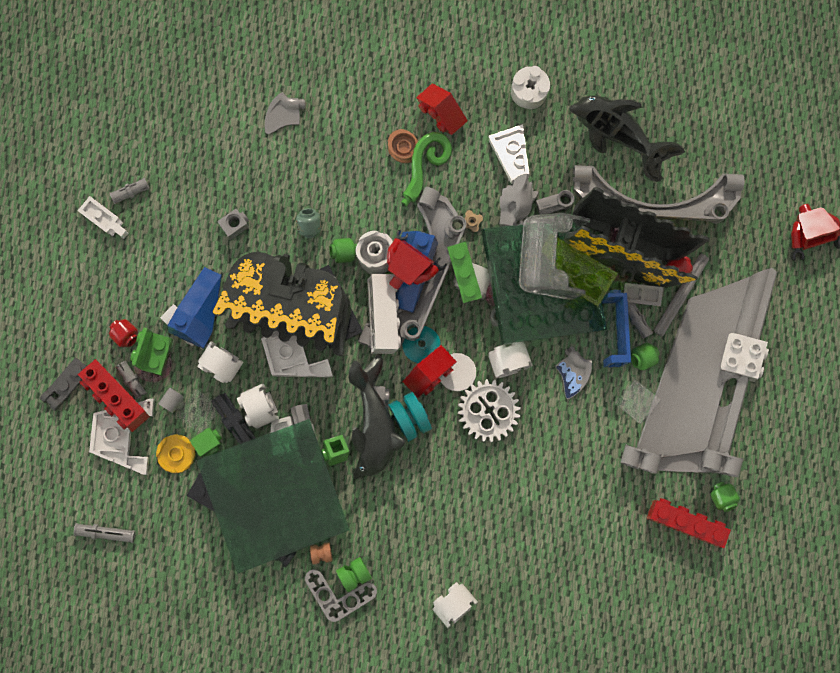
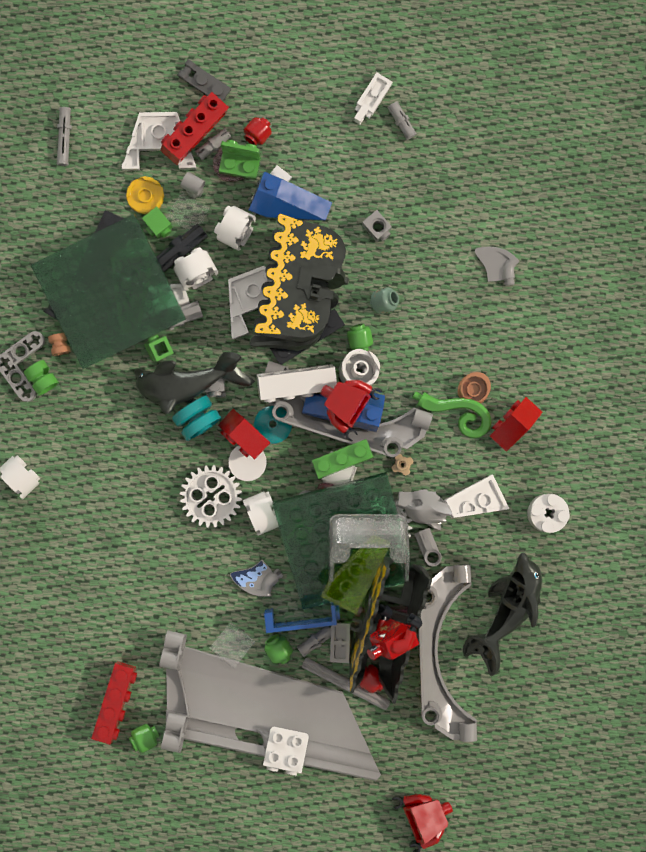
camera: 90 degrees right, 5 degrees up
none -> red torso [367,604,422,660]

